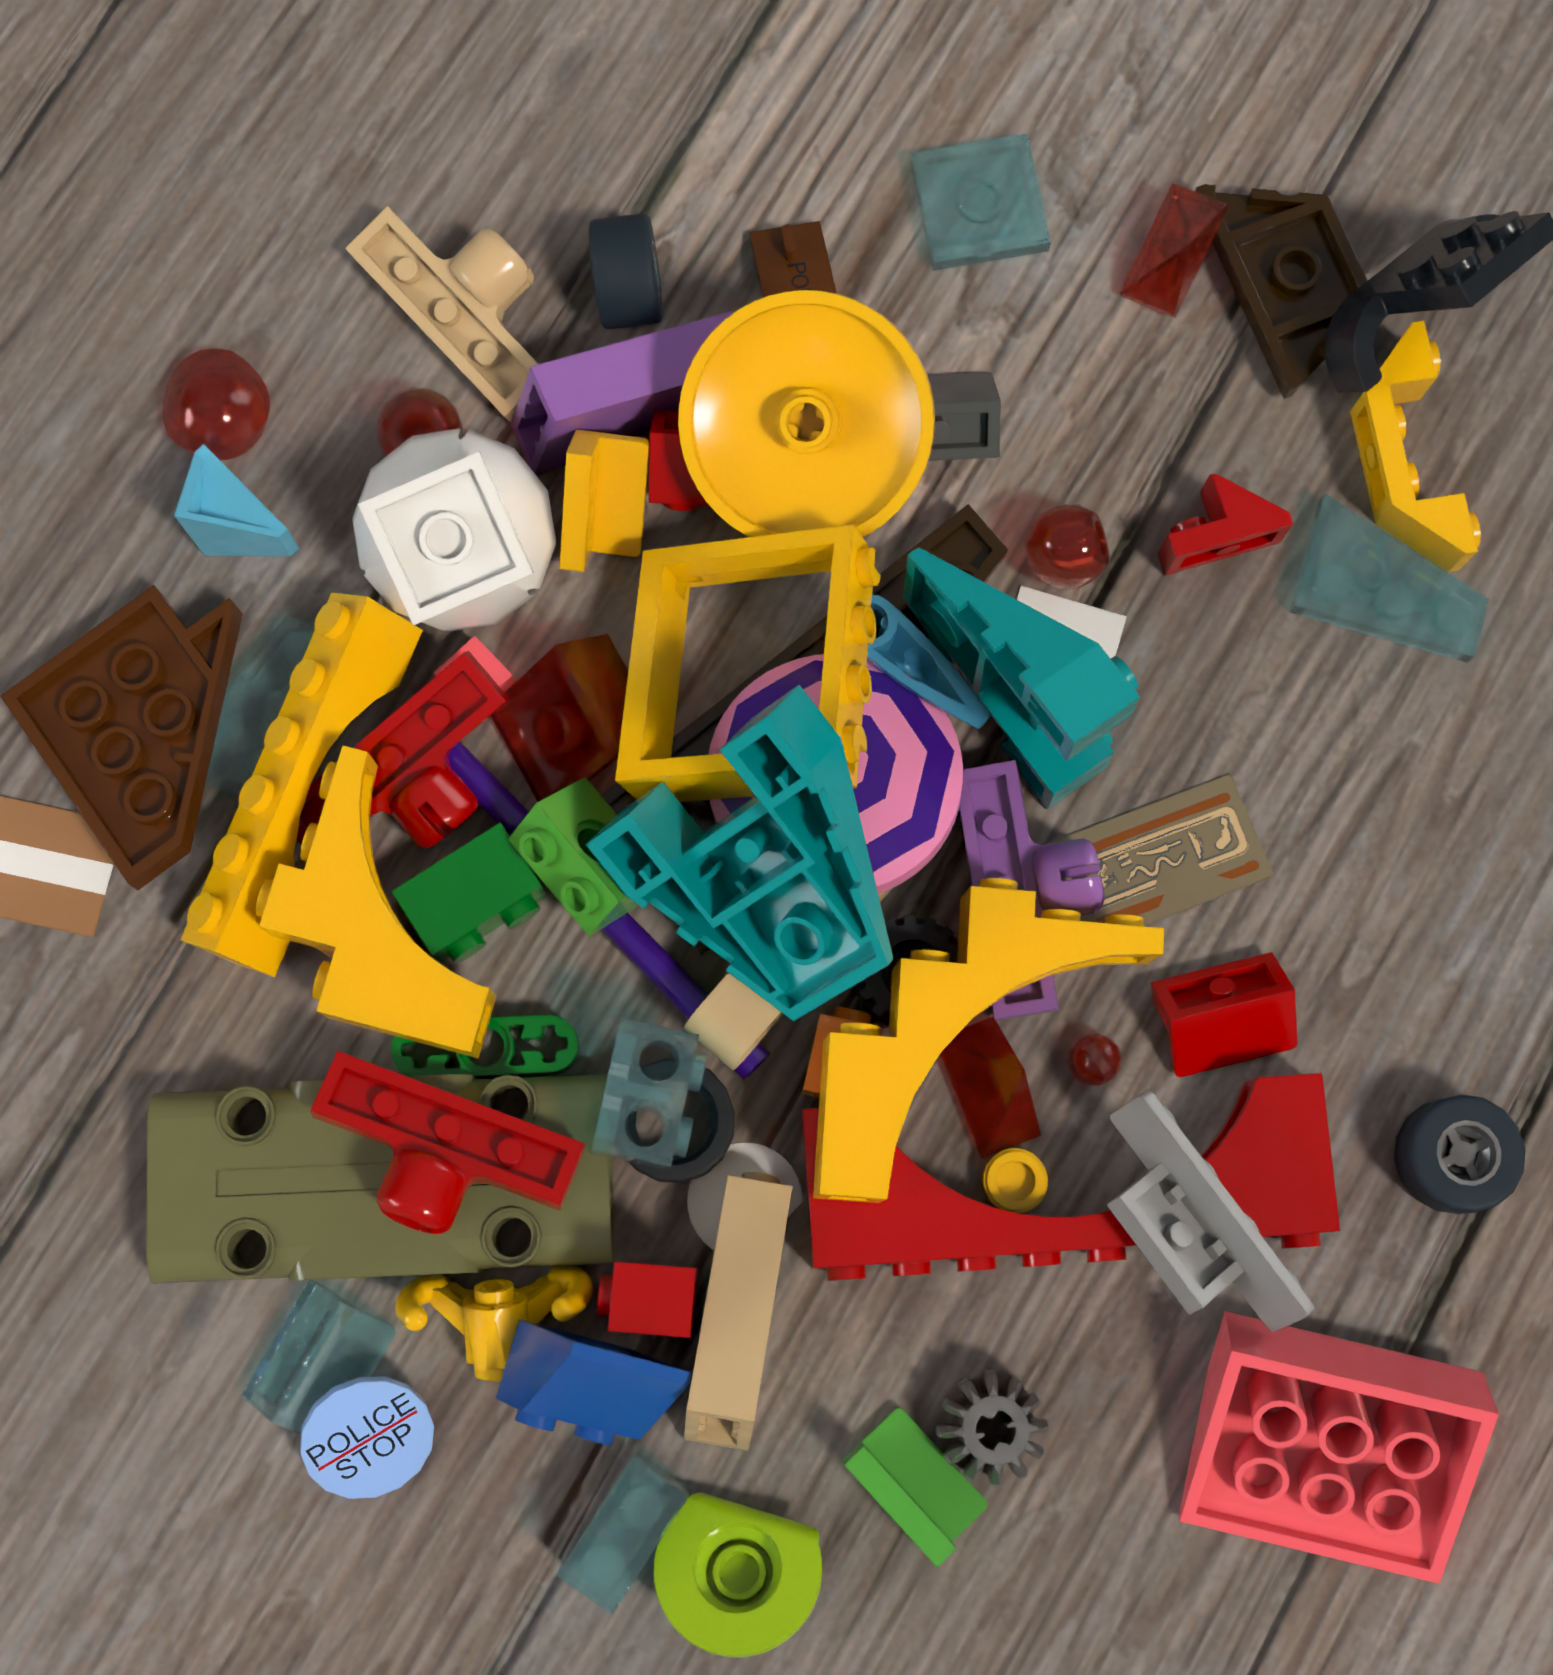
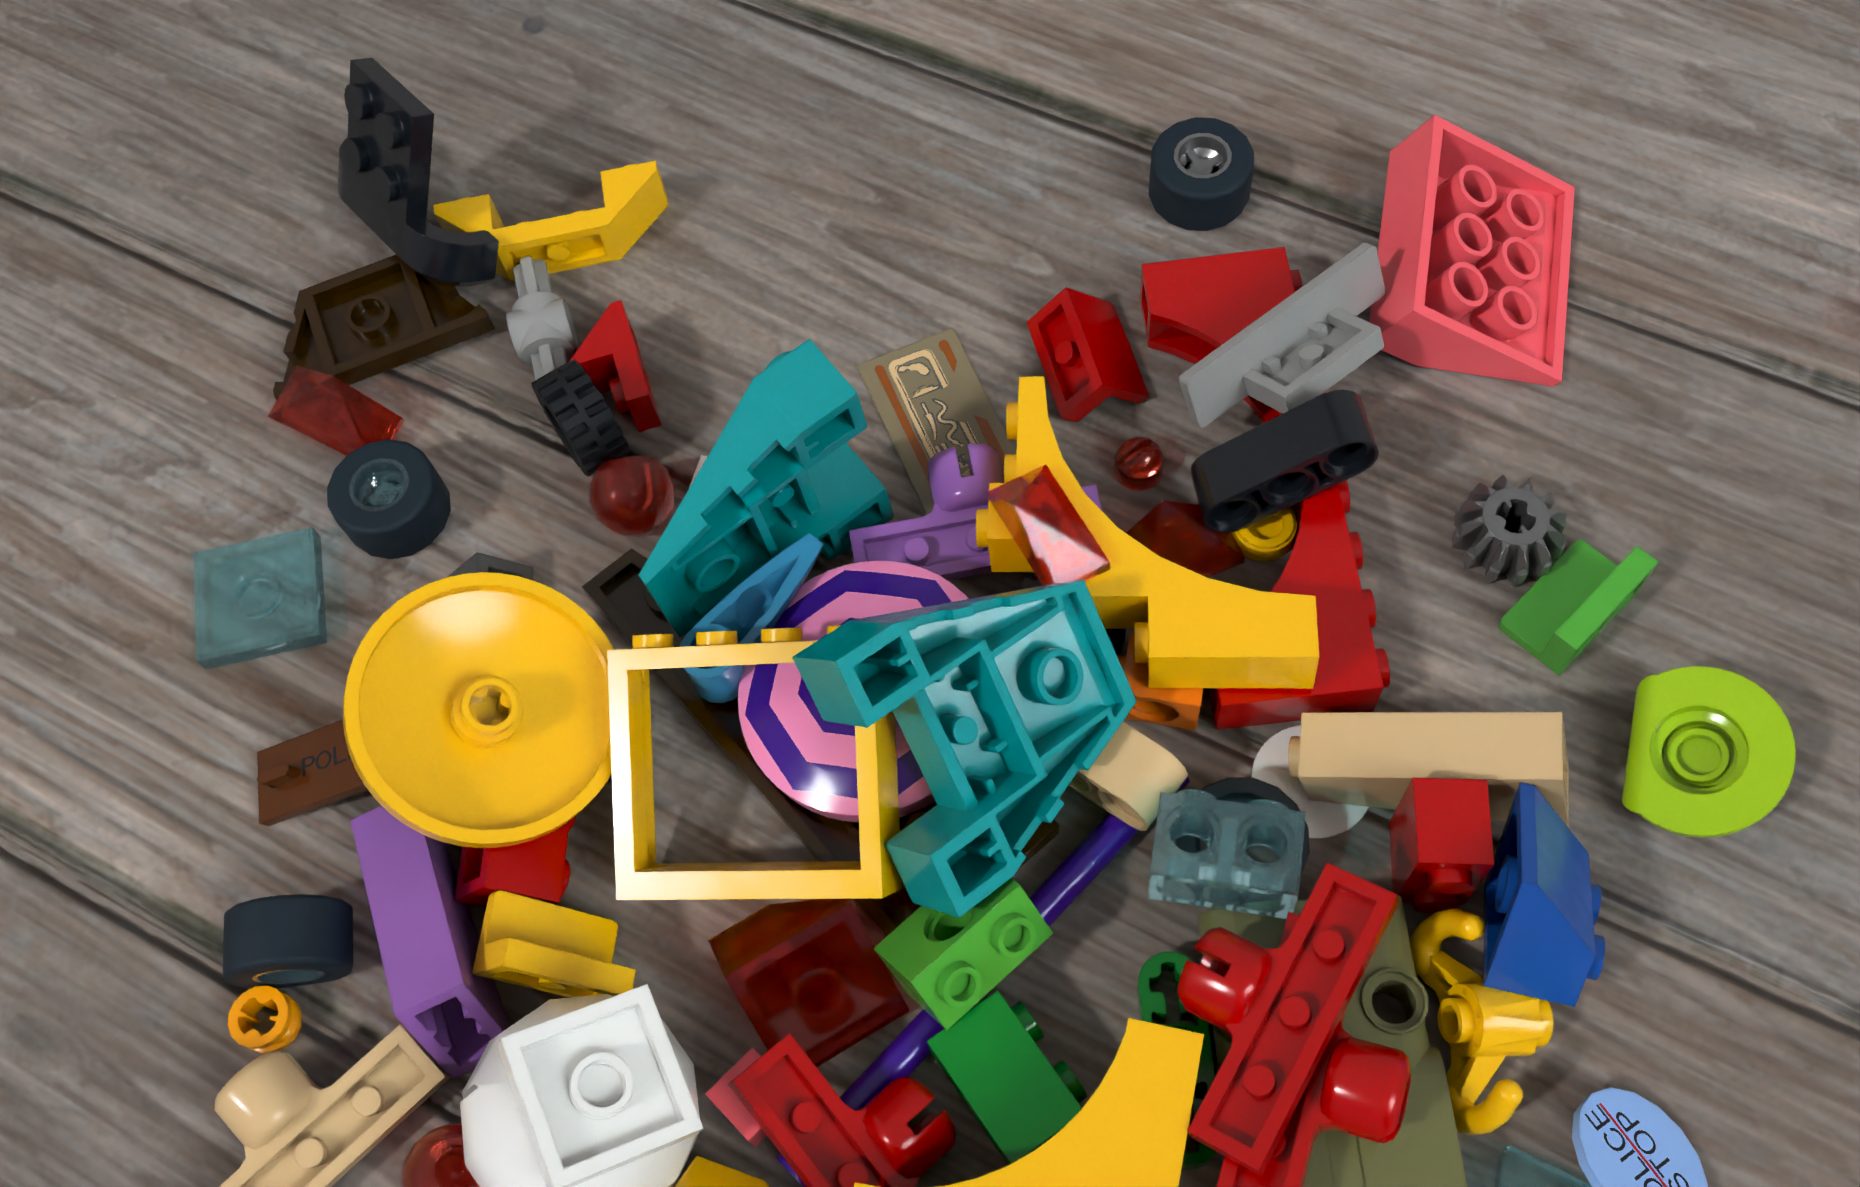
camera: 80 degrees left, 15 degrees down
clear light blue brick [556,1451,691,1615] -> none
clear light blue wing [1290,493,1489,663] -> none
none -> light orange bush [227,985,302,1054]
none -> black wheel [327,439,451,559]
none -> light grey axle [506,256,579,381]
none -> black tyre [531,359,630,477]
none -> clear red slope [988,464,1110,586]
none -> red plate [1177,862,1398,1177]
none -> black beam [1190,389,1379,533]

